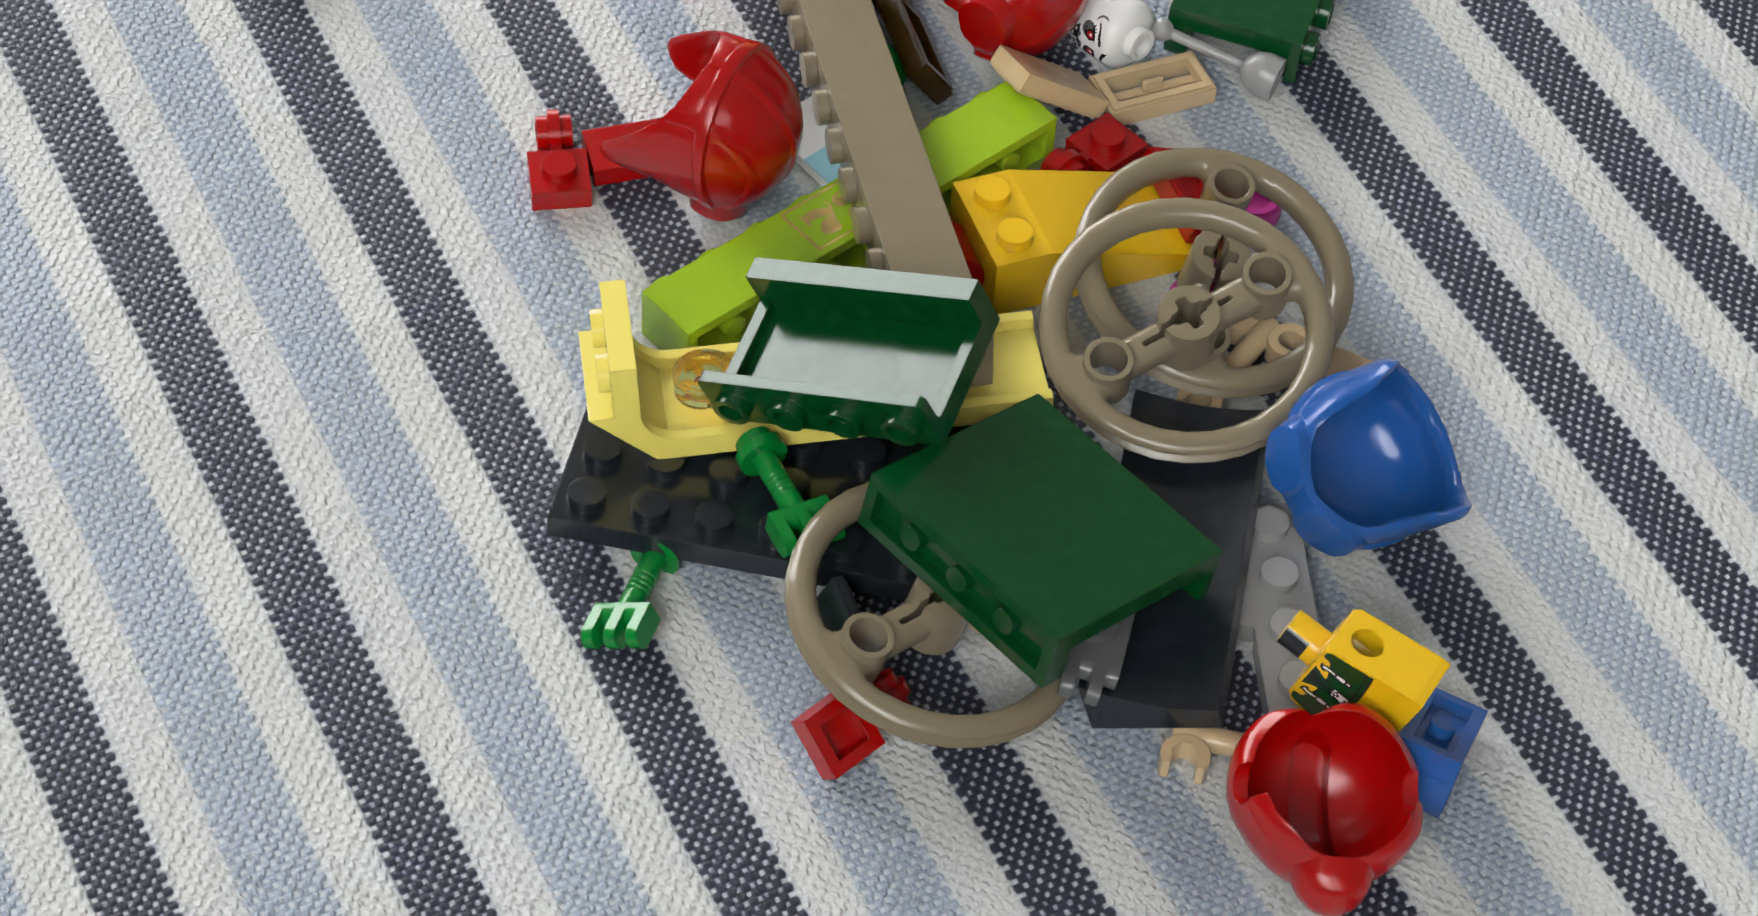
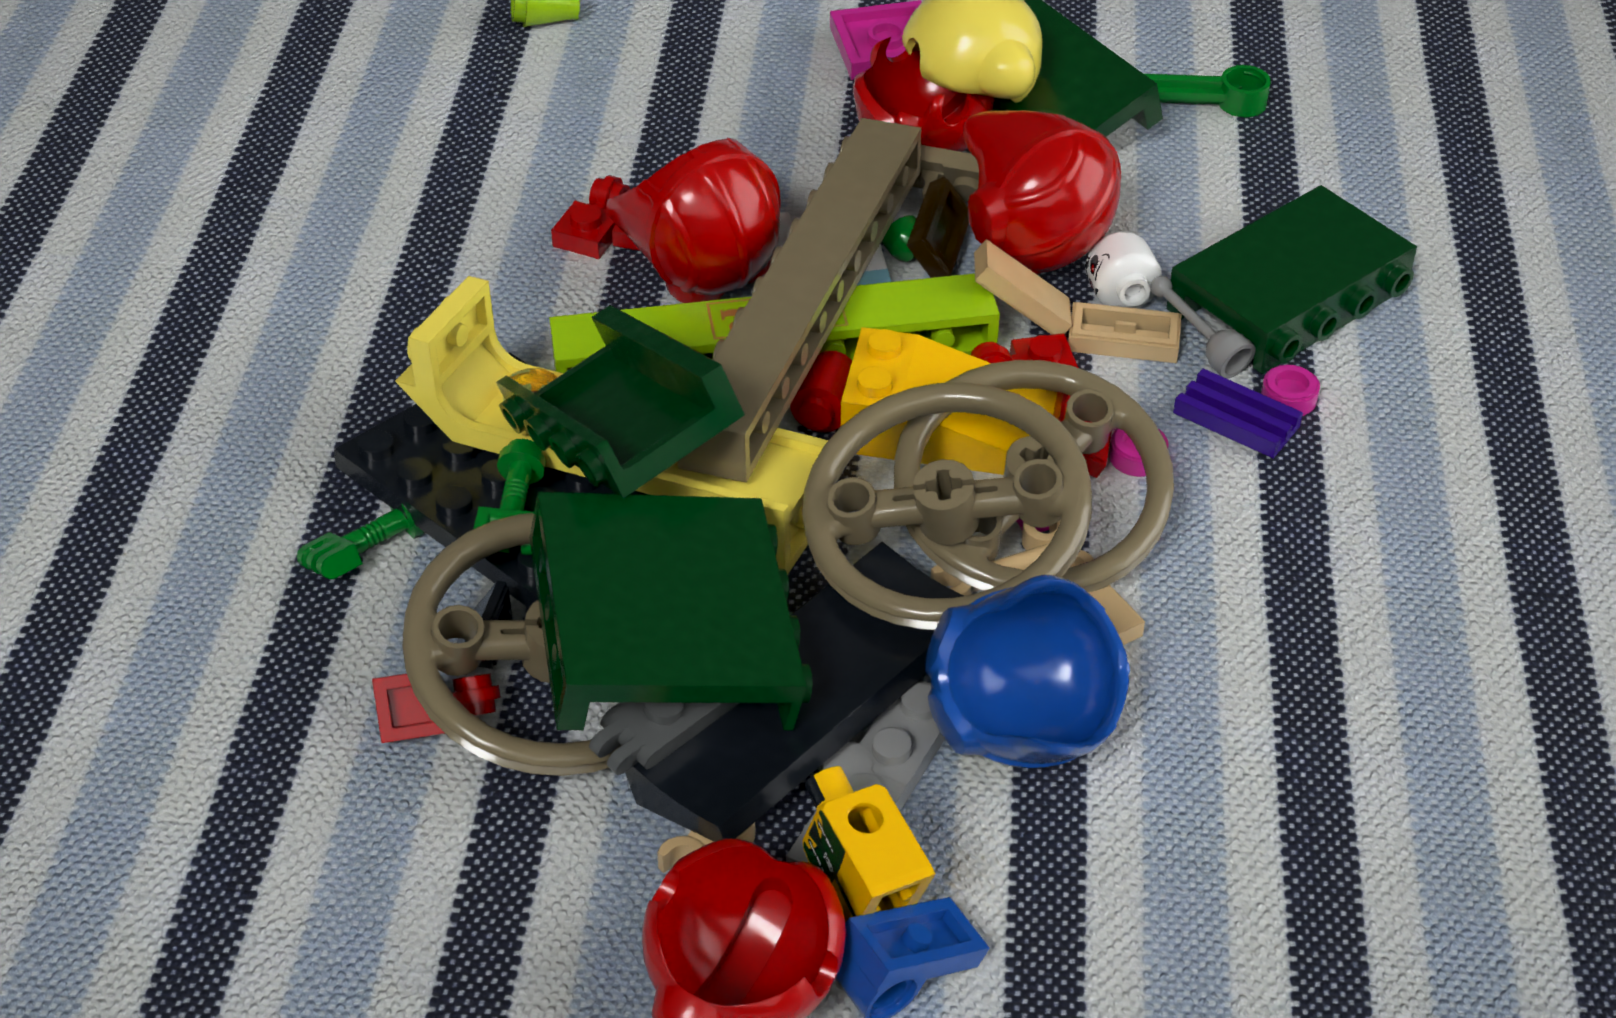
camera: 35 degrees right, 5 degrees down
none -> dark purple tile [1173,368,1303,459]
none -> dark pink tile [1261,365,1320,416]

